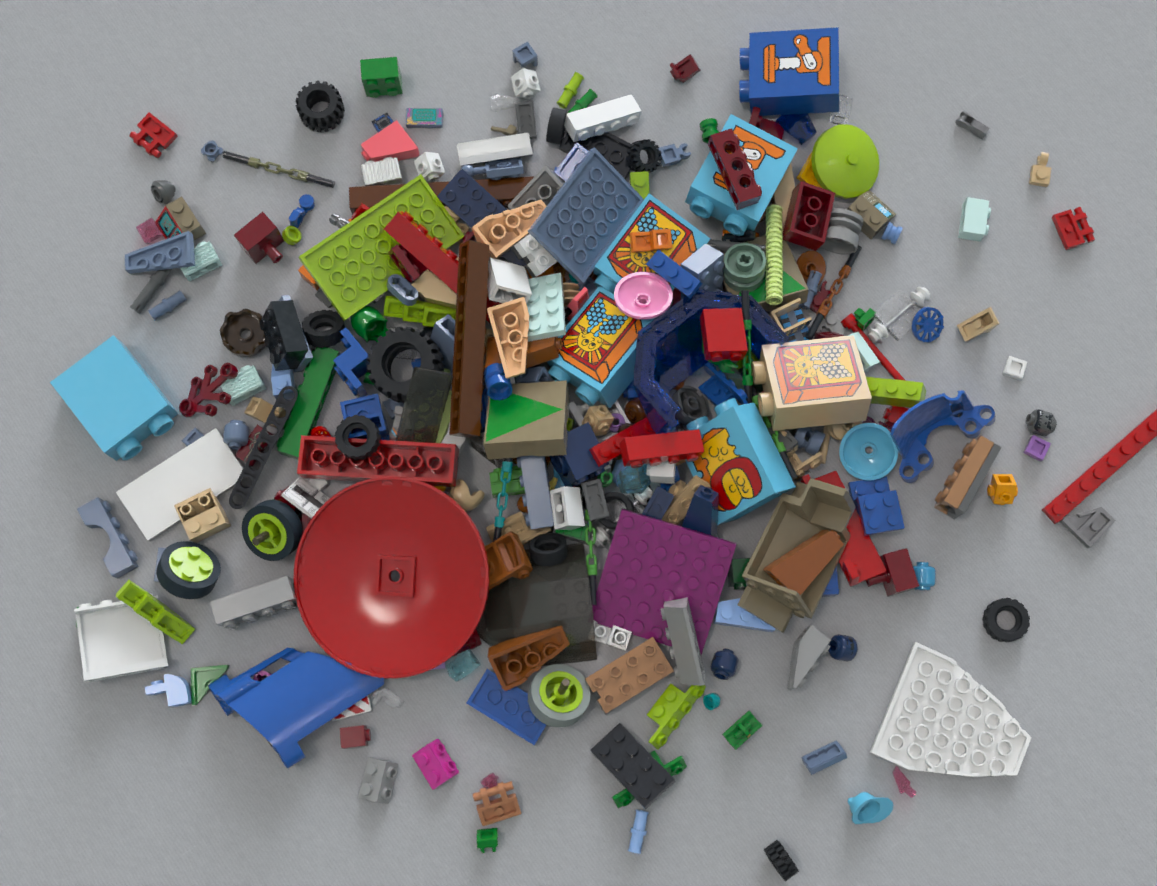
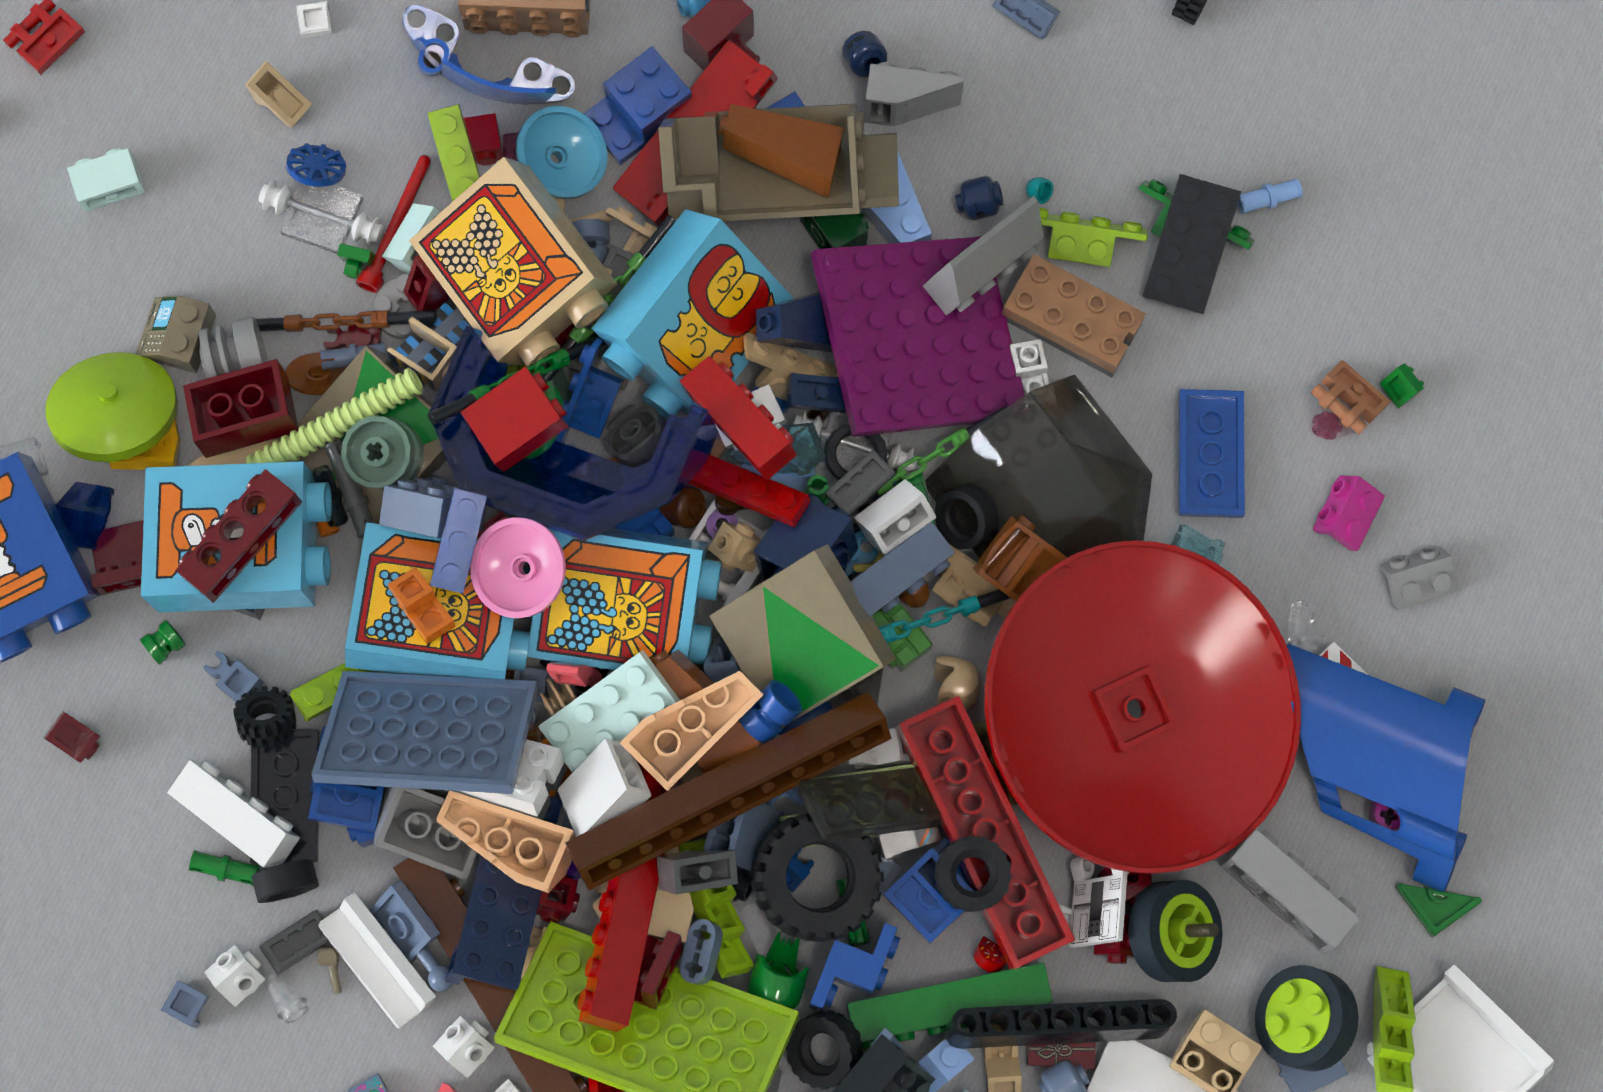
camera: 120 degrees left, 0 degrees up
light blue brick [145,674,192,707] -> none
dark red brick [340,725,371,749] -> none
dark orange wedge [487,625,570,691] -> none
wheel [528,664,591,728] -> none
lime pin [556,72,584,109] -> none
green hips [722,710,762,750] -> none
medium blue wheel [881,222,903,244] -> none
none -> dark grey slope [657,850,738,894]

